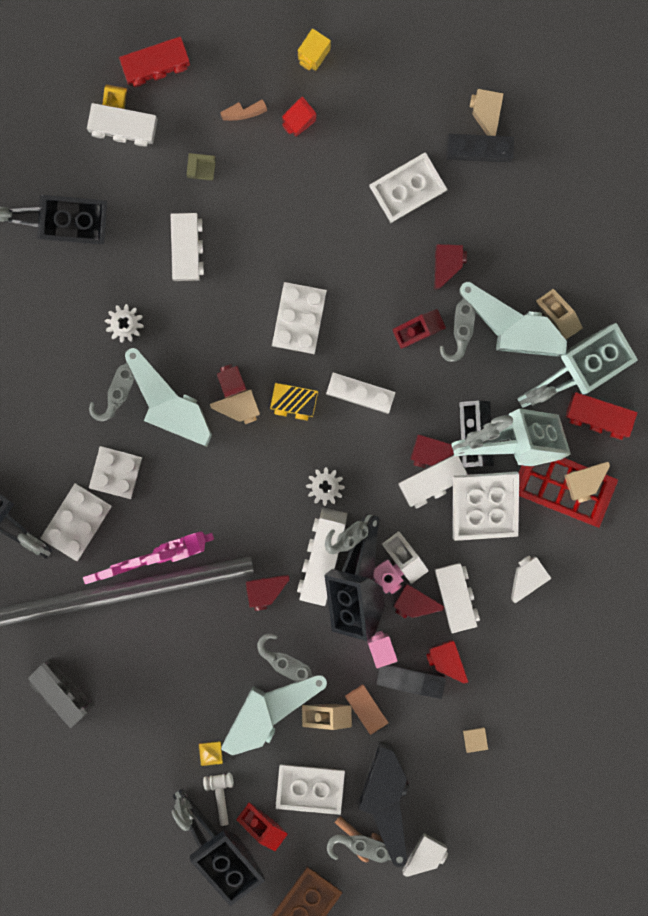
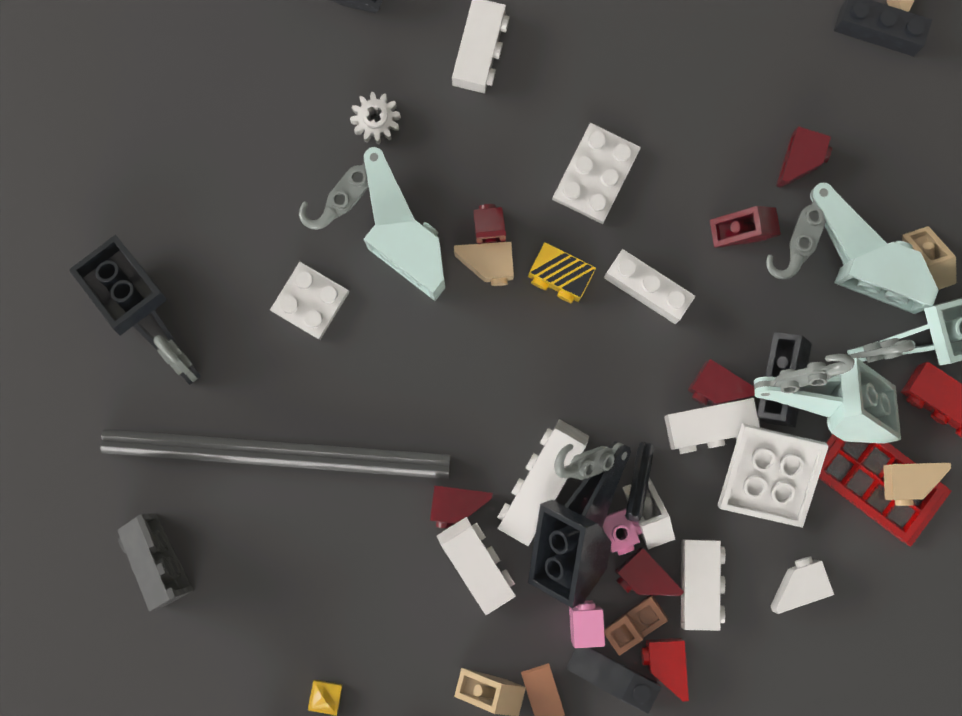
camera: 20 degrees right, 5 degrees down
white plate [40,483,112,561] -> none
dark pink piece [83,531,214,584] -> none
light aqua slope [221,633,327,755] -> none
white gear [306,467,345,506] -> none
white plate [369,152,447,223] -> none
none -> white brick [437,517,516,615]
none -> nougat slope [604,595,669,656]
none -> black axle [625,442,654,522]

